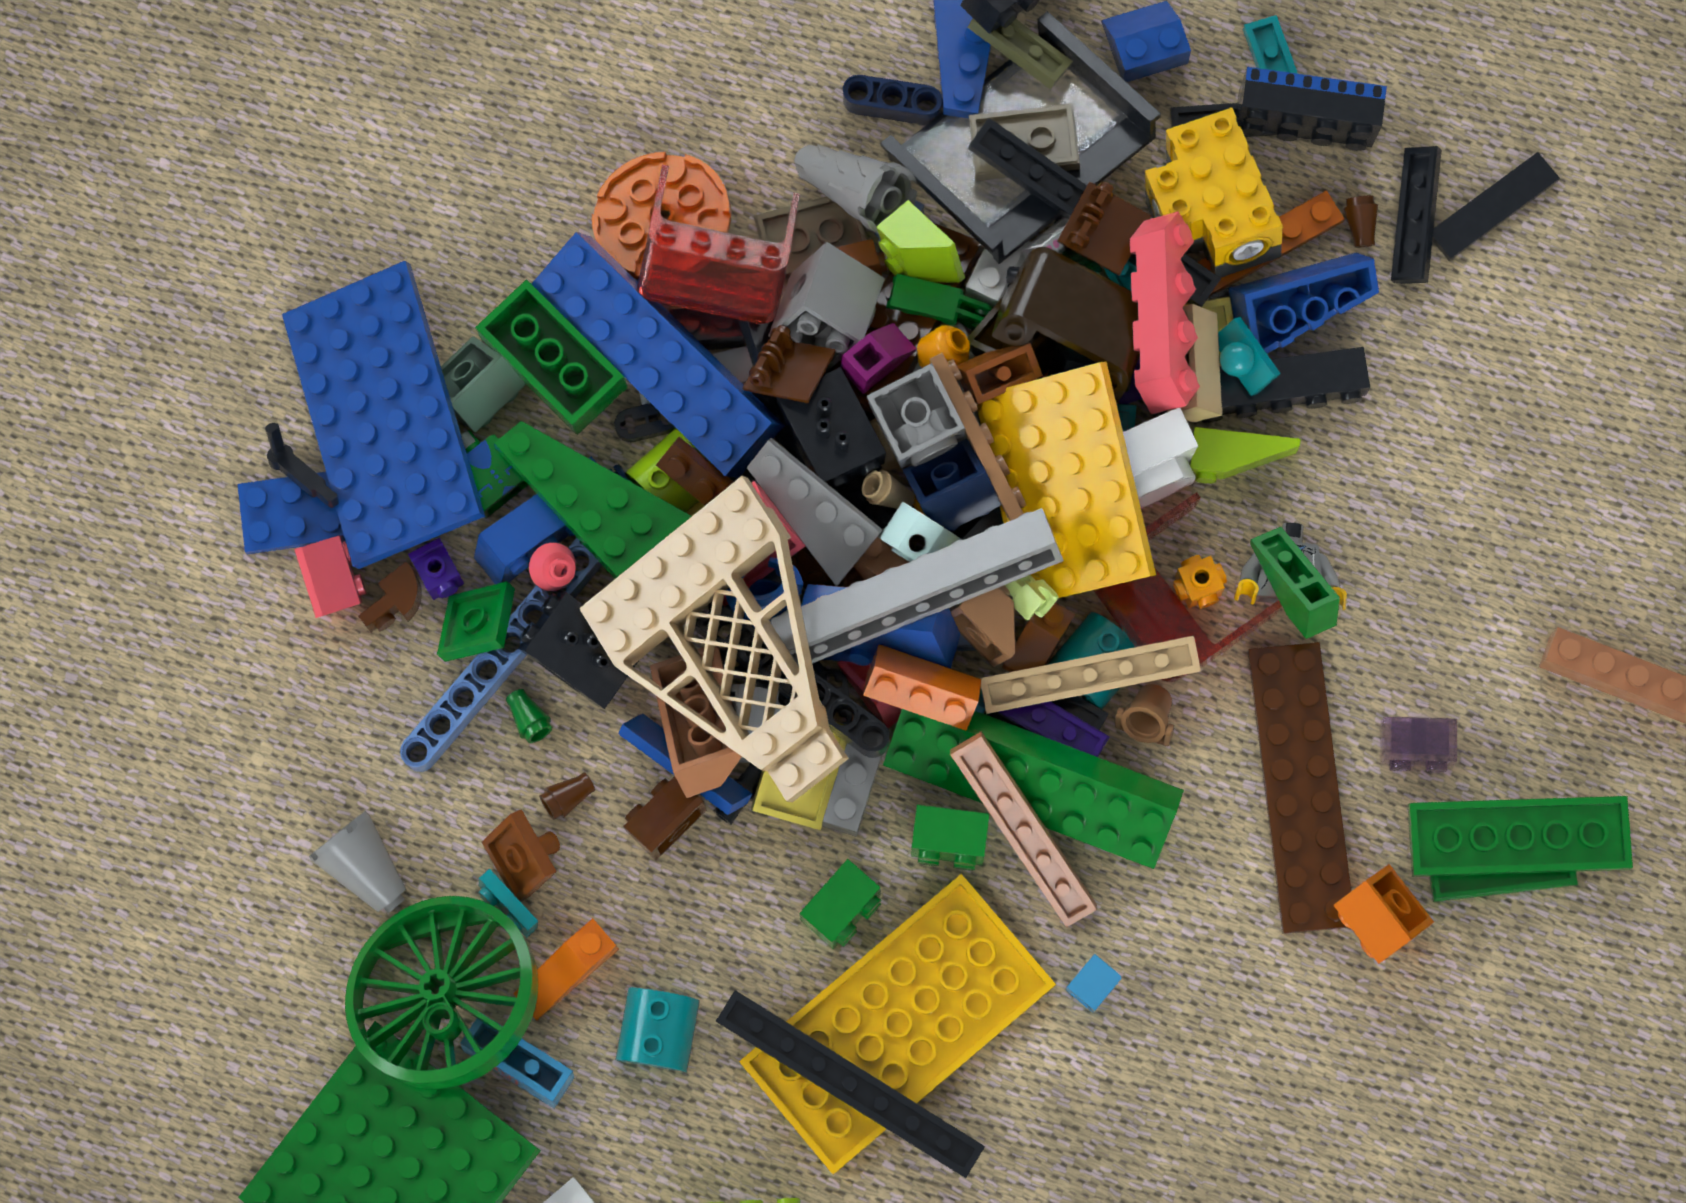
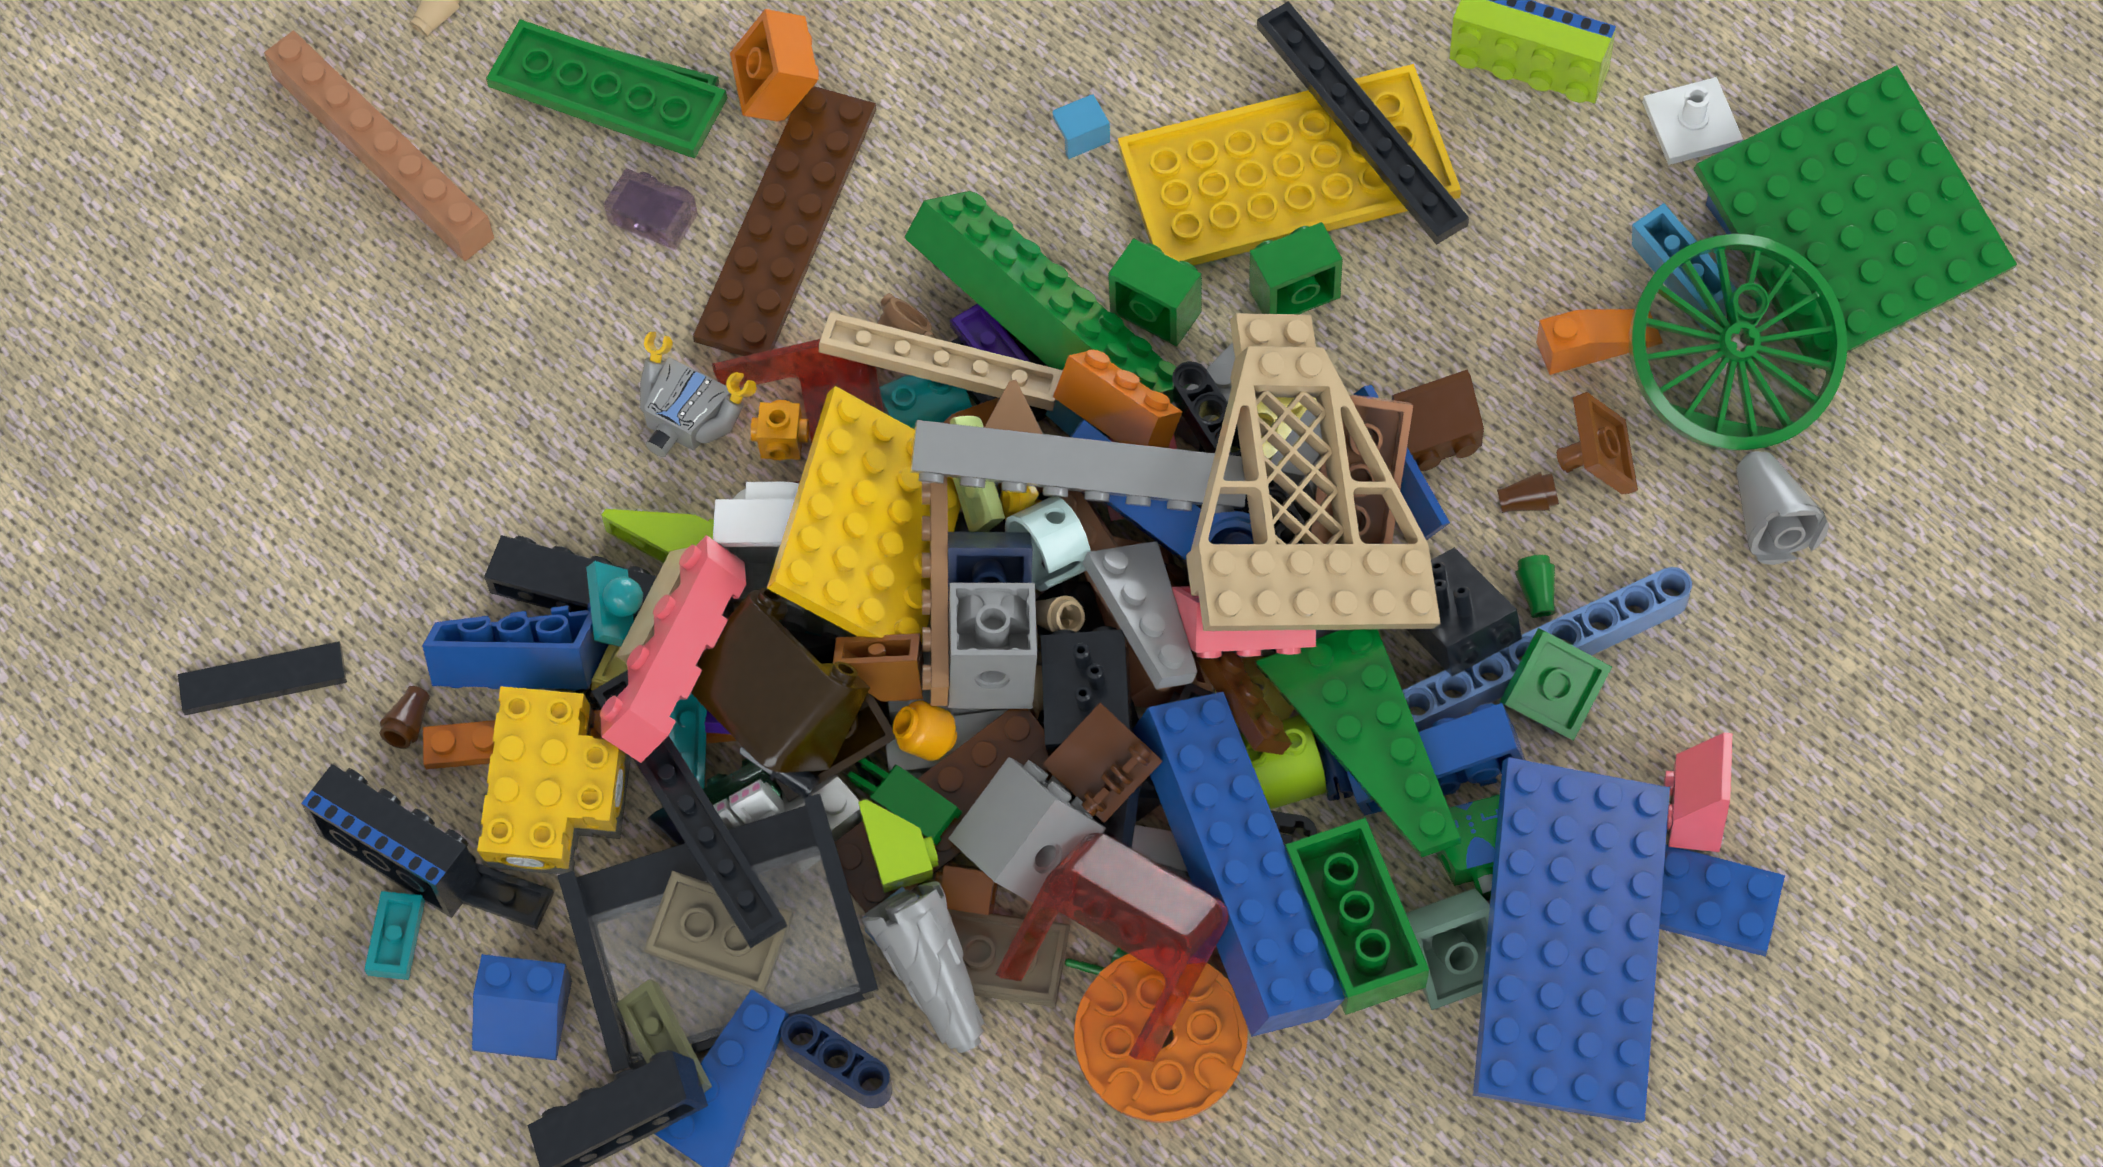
camera: 155 degrees left, 15 degrees down
black piece [265,423,339,508] -> none
reddish brown brick [358,562,422,633] -> none
dark purple brick [408,537,465,600] -> none
teal plate [478,869,538,938] -> none
coral cone [529,542,576,591] -> none
teal brick [615,987,700,1073] -> none
magenta slope [840,323,917,395] -> none
nougat plate [950,731,1097,927] -> none
reddish brown hinge [1057,181,1152,276] -> none
green slope [1250,526,1340,639] -> none
black tile [1391,146,1442,284] -> none

